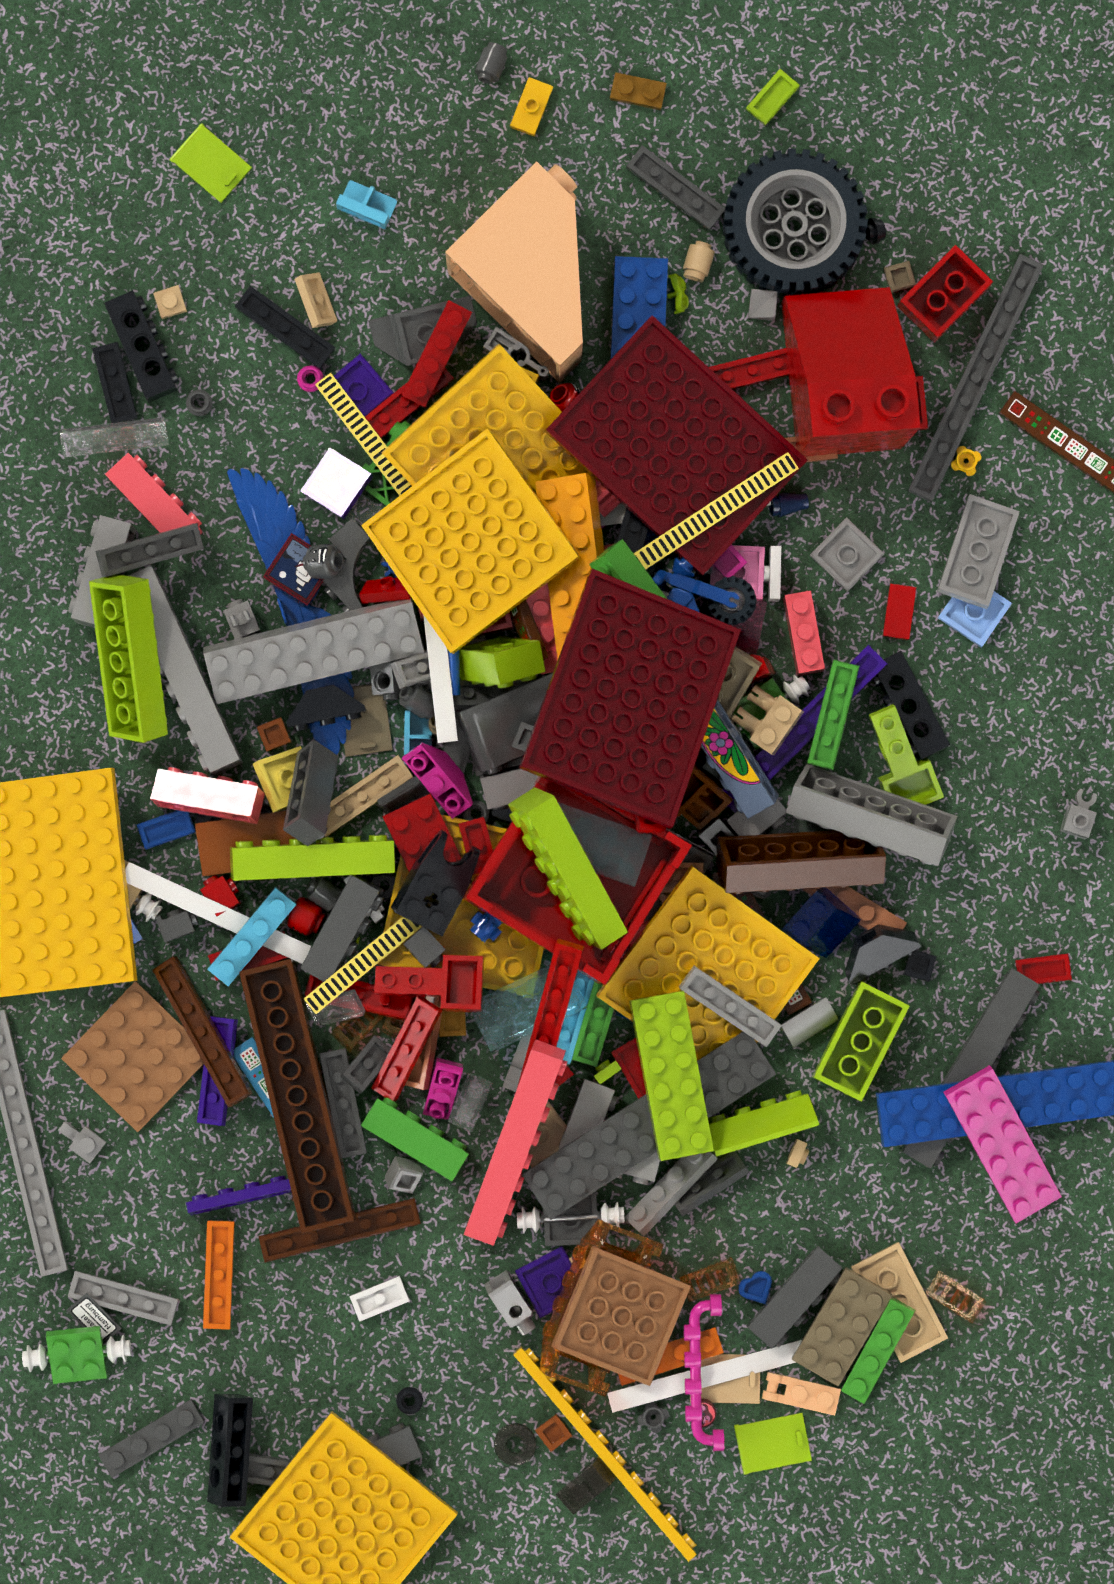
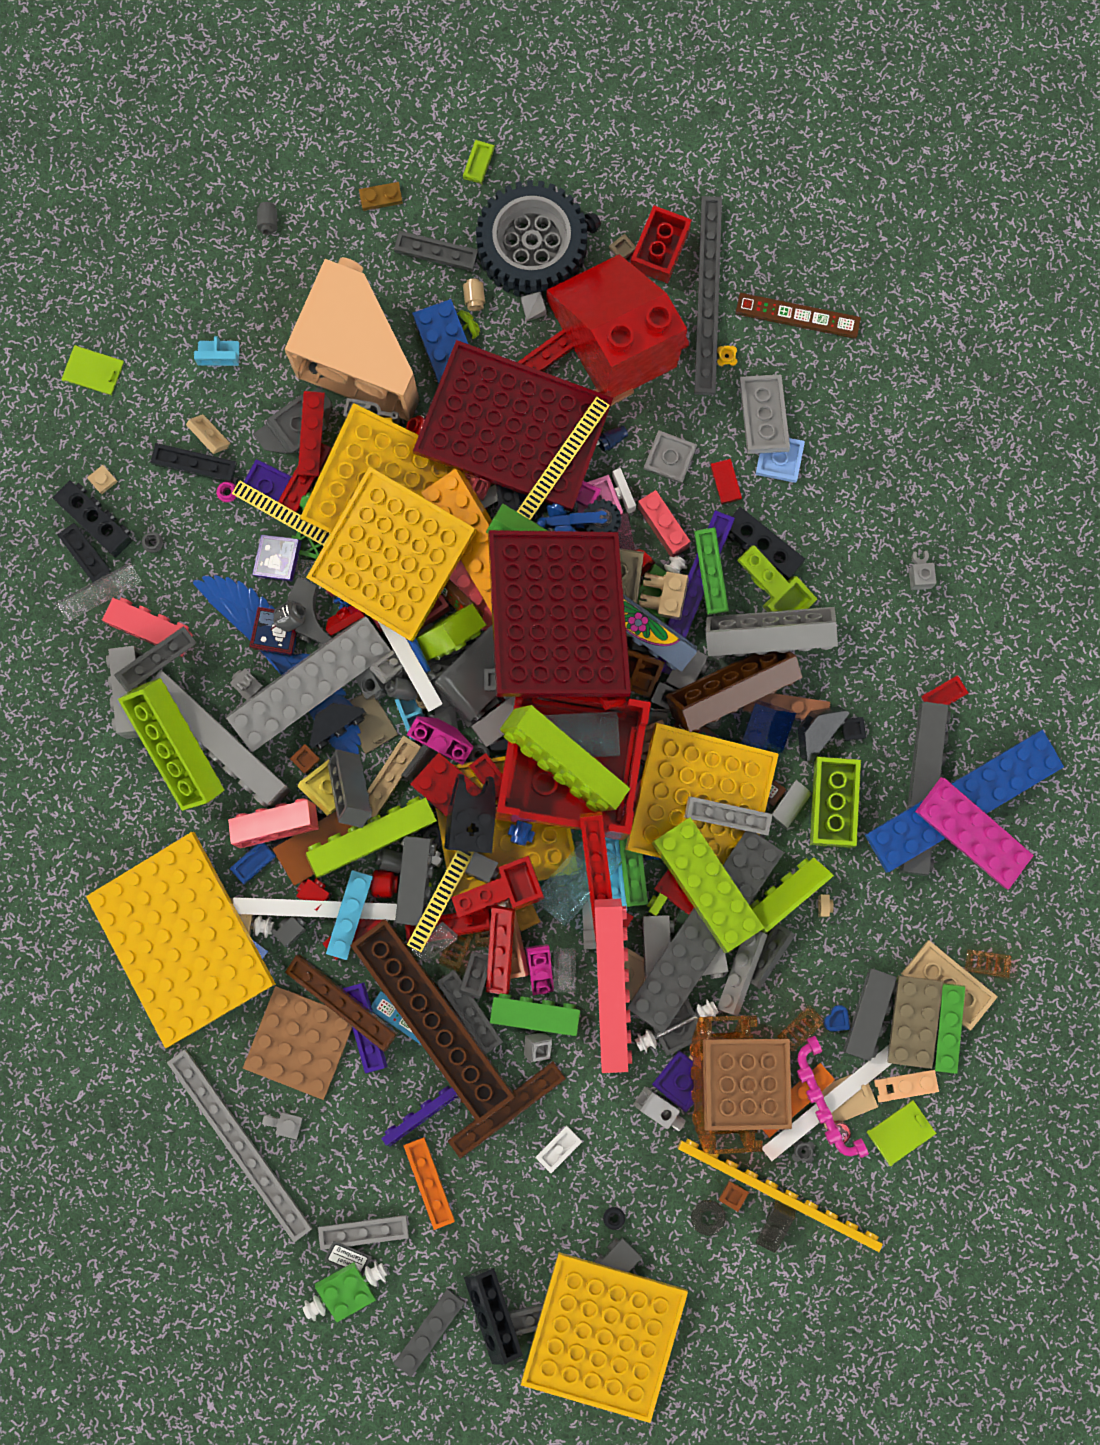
camera: 15 degrees left, 5 degrees down
yellow plate [510,77,553,137] -> none

